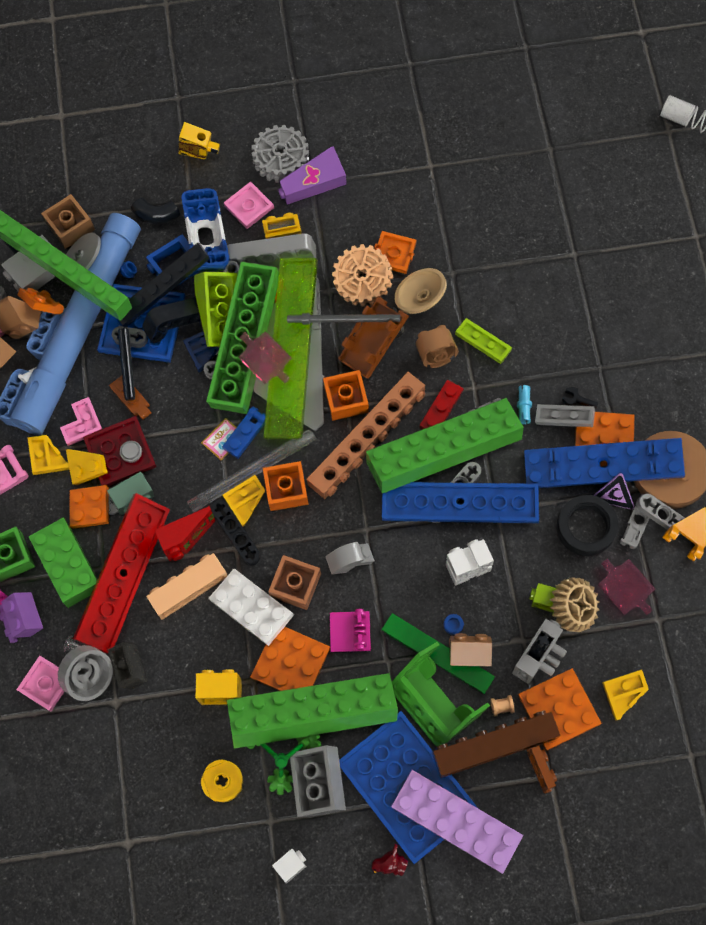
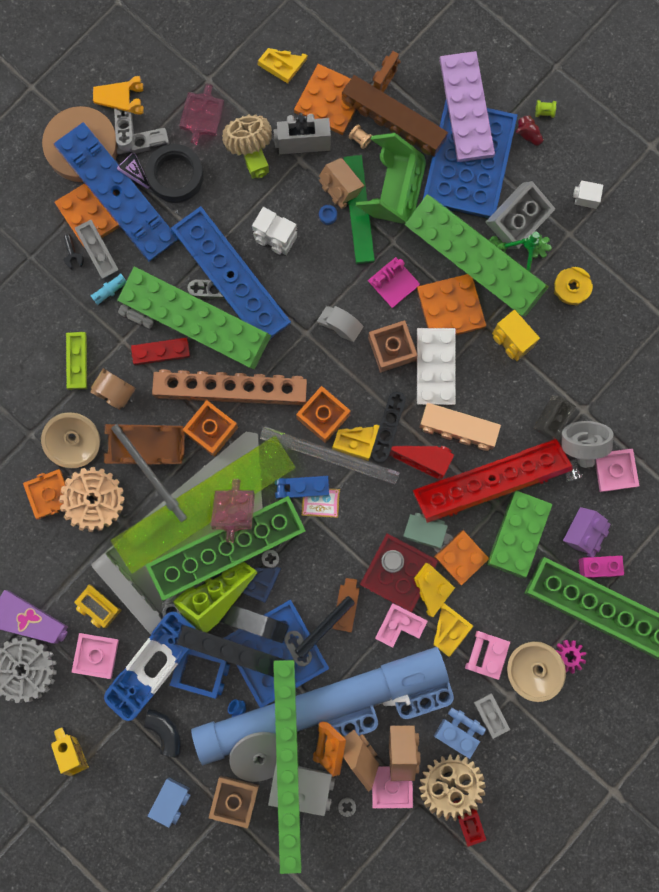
camera: 135 degrees left, 10 degrees up
none -> medium blue brick [148,778,191,828]
none -> lime bush [535,100,556,118]

